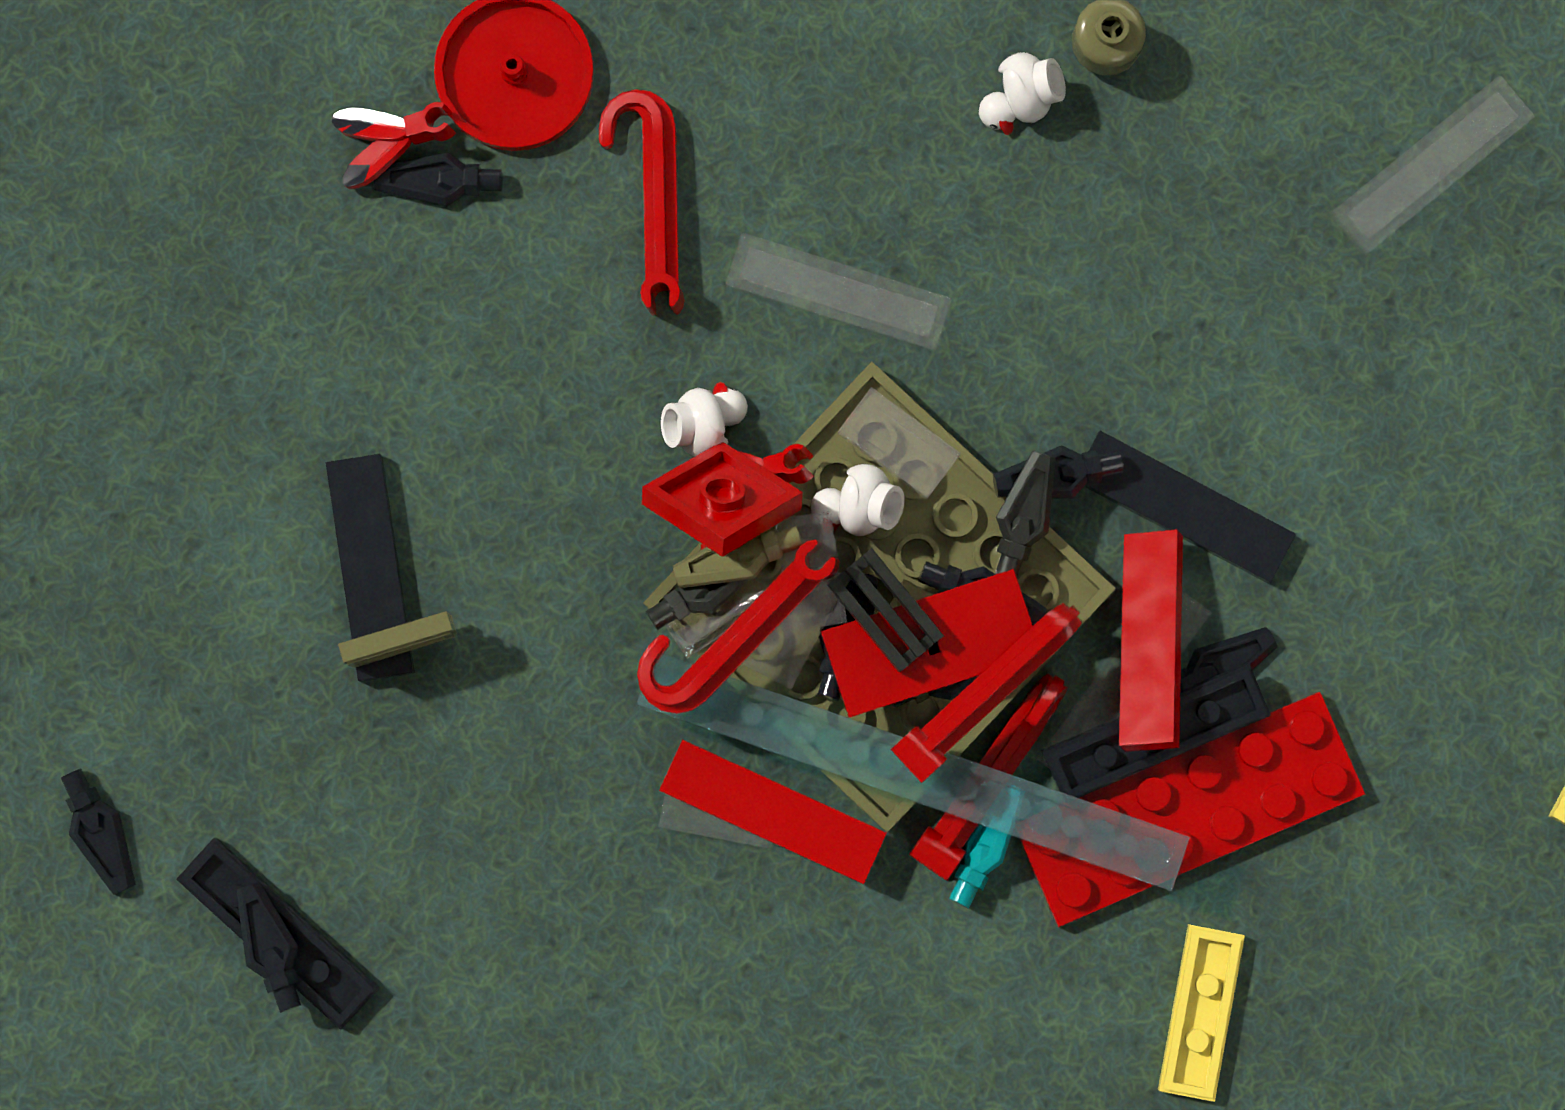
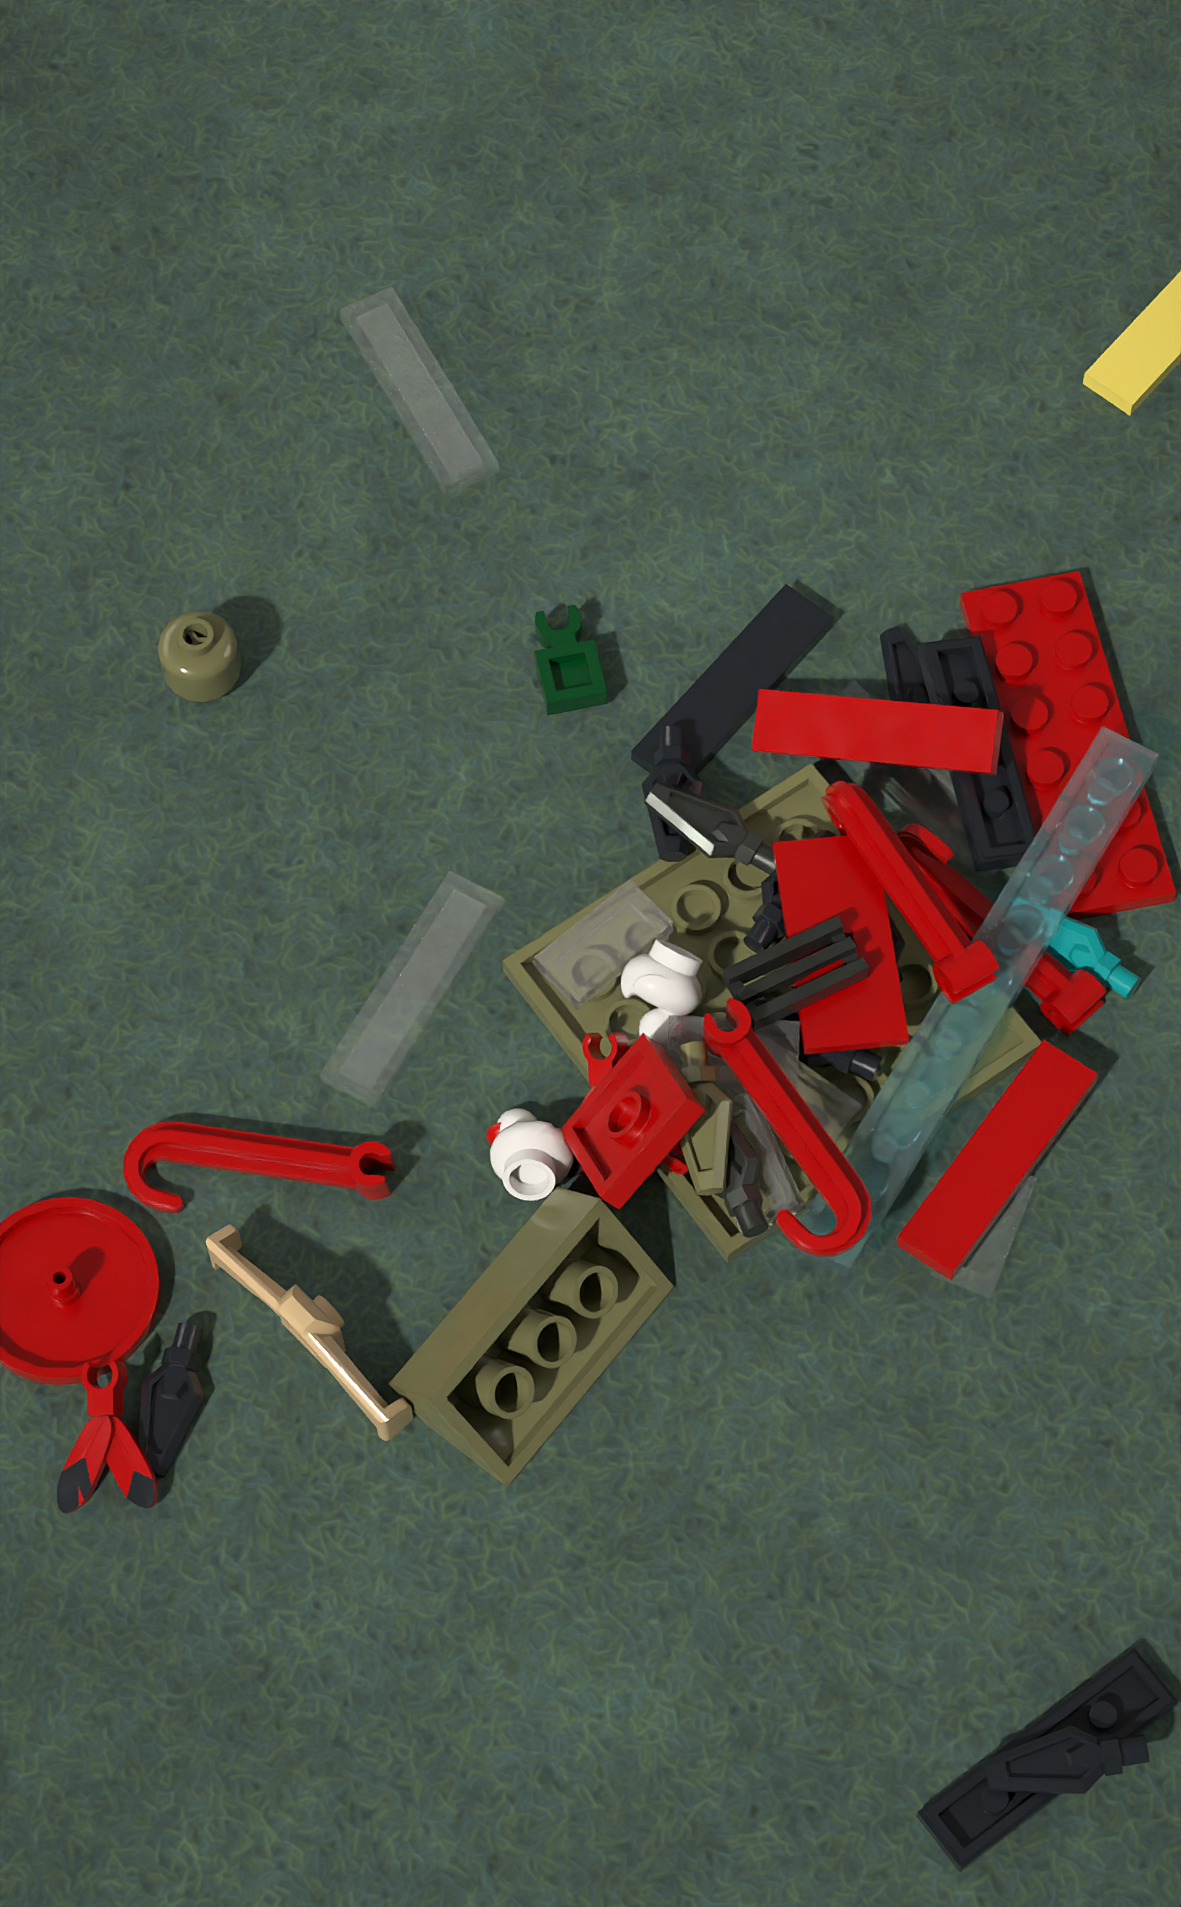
camera: 75 degrees left, 20 degrees down
black tile [325,454,415,682] -> none
olive tile [338,611,457,668] -> none
white animal [979,52,1066,135] -> none
none -> tan plate [206,1224,413,1441]
none -> olive slope [389,1187,674,1486]
none -> dark green plate [534,605,608,716]

